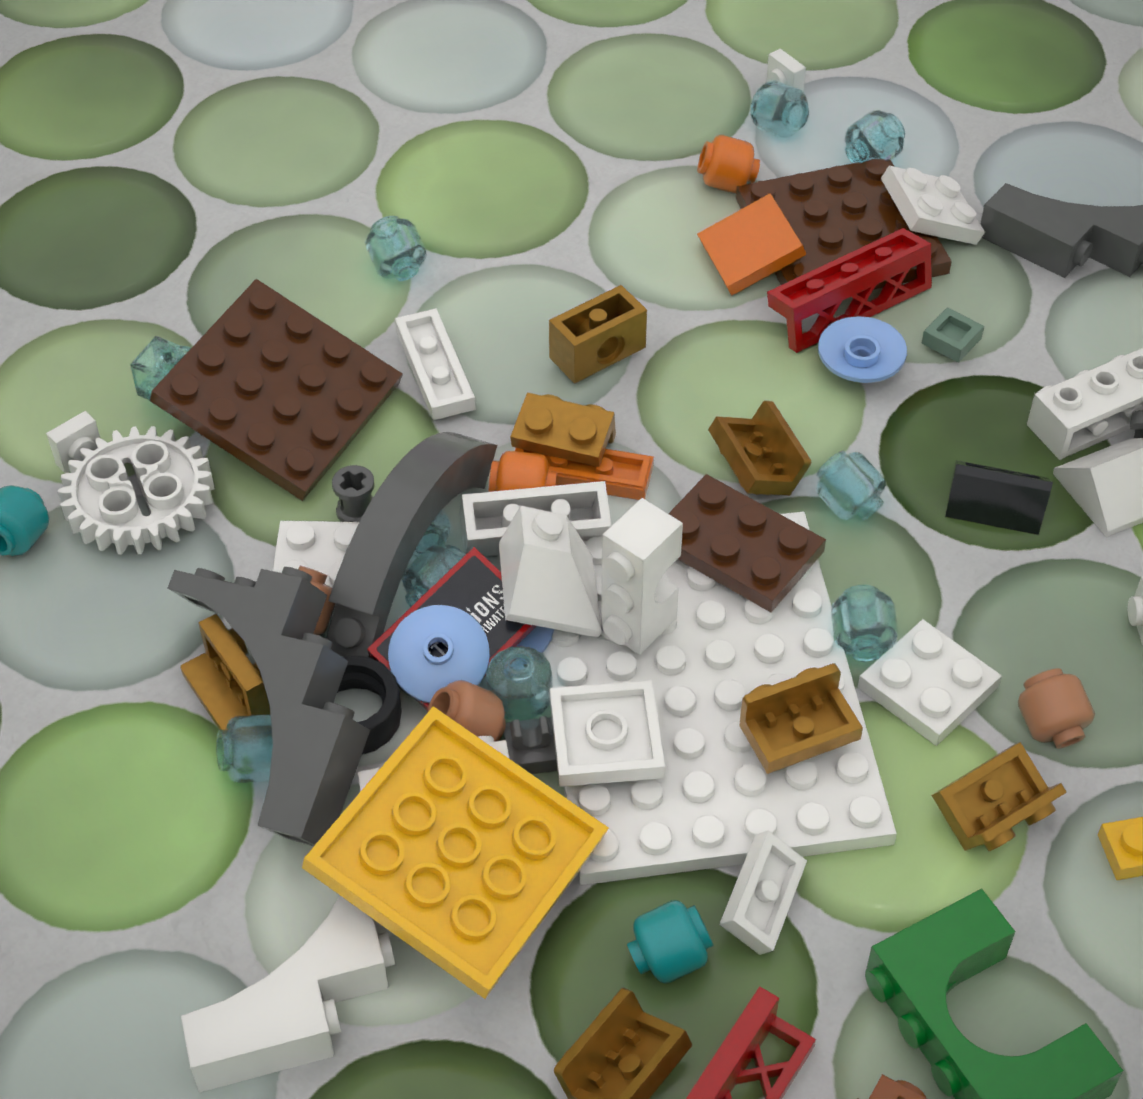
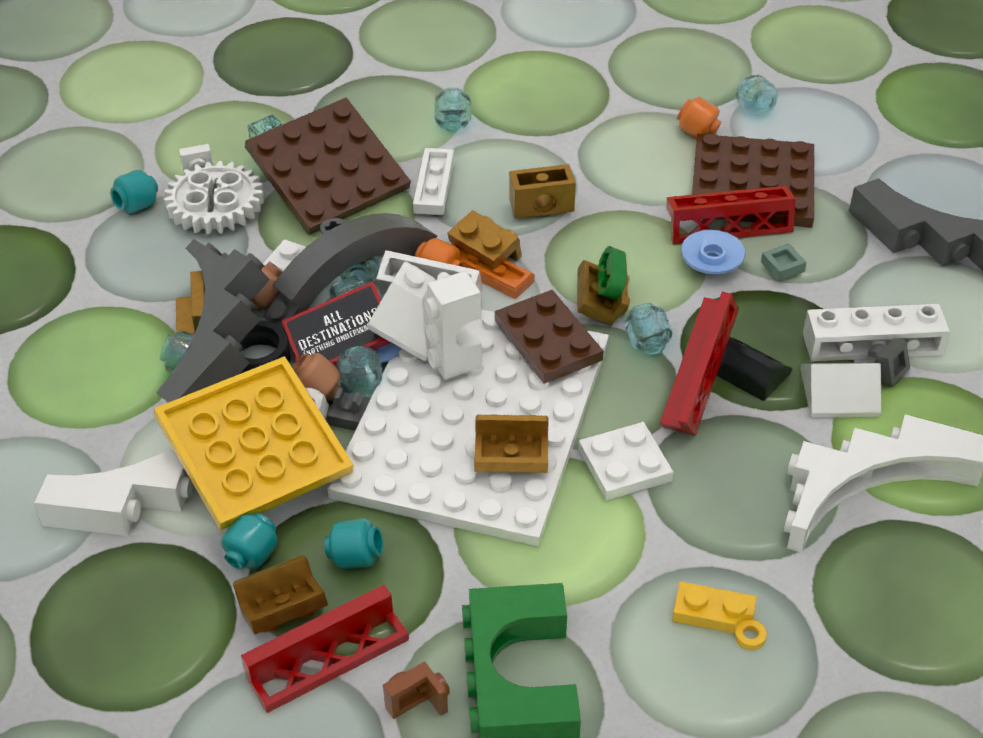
camera: 25 degrees right, 5 degrees down
light blue dish [388,605,490,704] -> none
white plate [550,680,665,787] -> none
orange tile [697,193,807,296] -> none
white plate [719,830,807,955] -> none
white plate [766,48,806,105] -> none
clear light blue head [831,585,898,662] -> none
clear light blue head [845,110,905,164] -> none
white plate [881,166,985,245] -> none
pearl gold bracket [931,742,1067,851] -> none
nougat head [1018,668,1095,749] -> none
none -> teal head [221,513,278,570]
none -> green beam [598,246,627,301]
none -> red fence [660,291,739,436]

